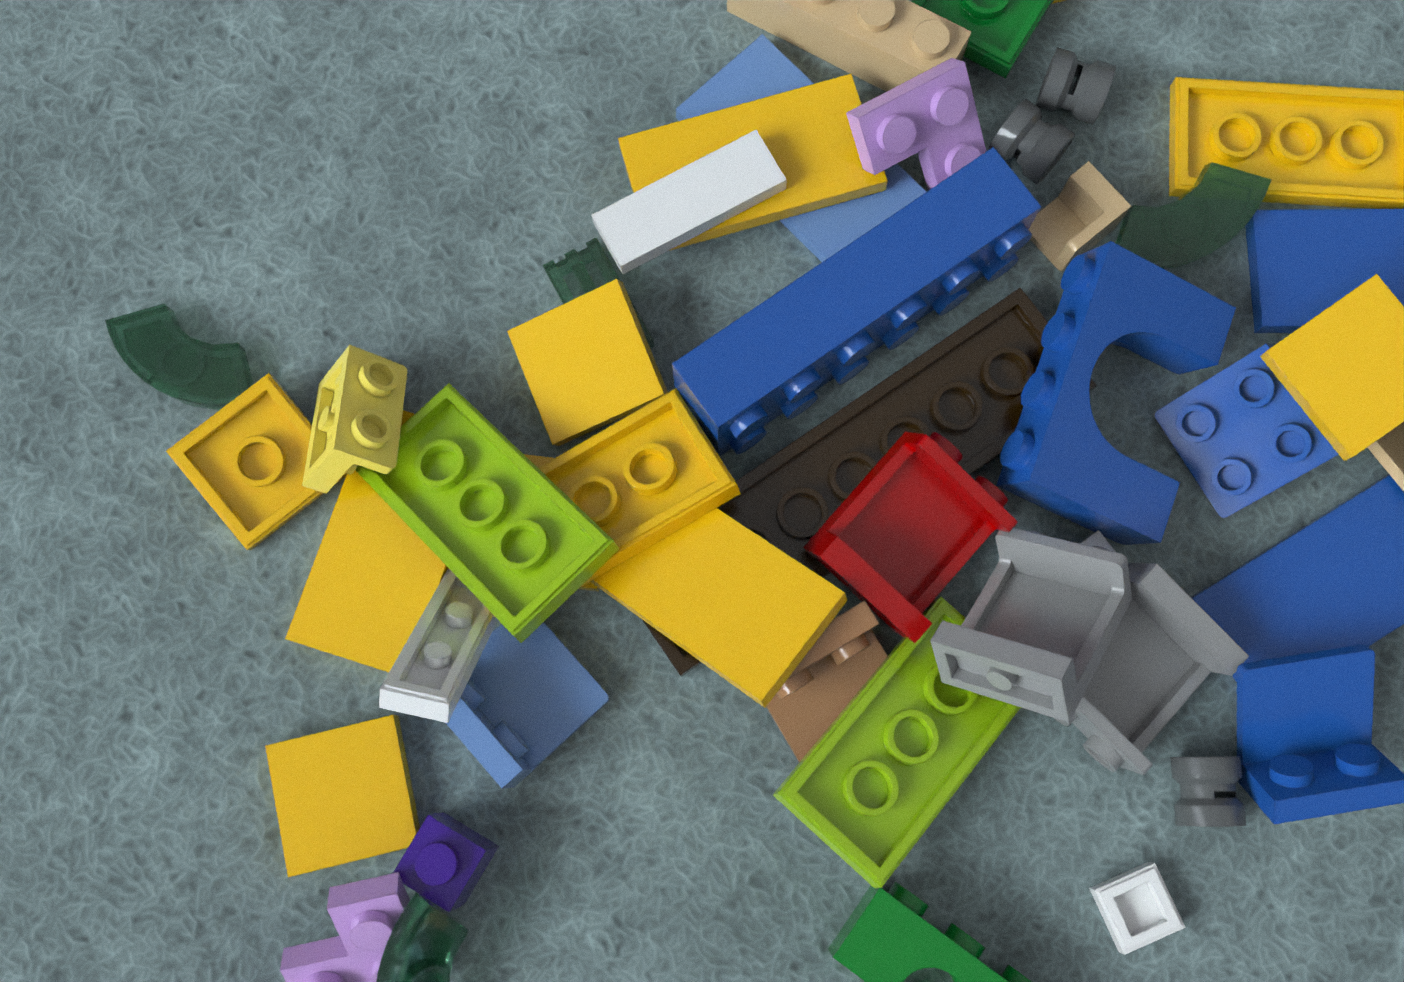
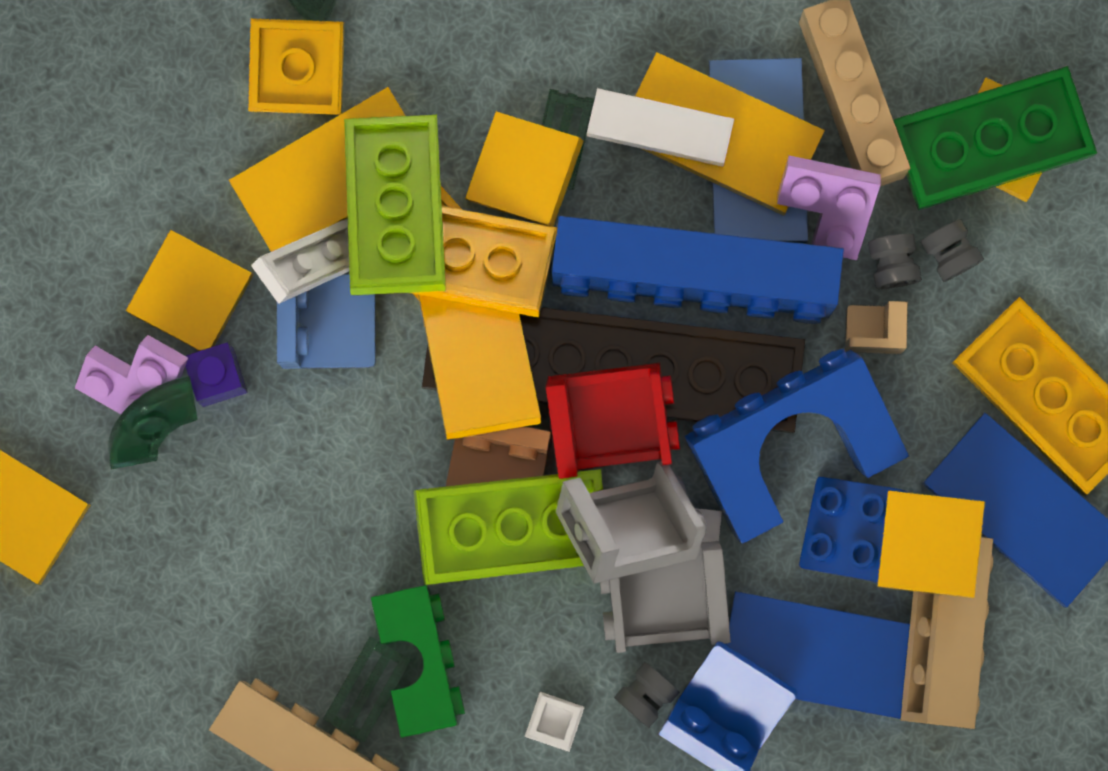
camera: 40 degrees right, 5 degrees up
light yellow bracket [302,345,407,494] -> none
clear green tile [1116,162,1272,269] -> none

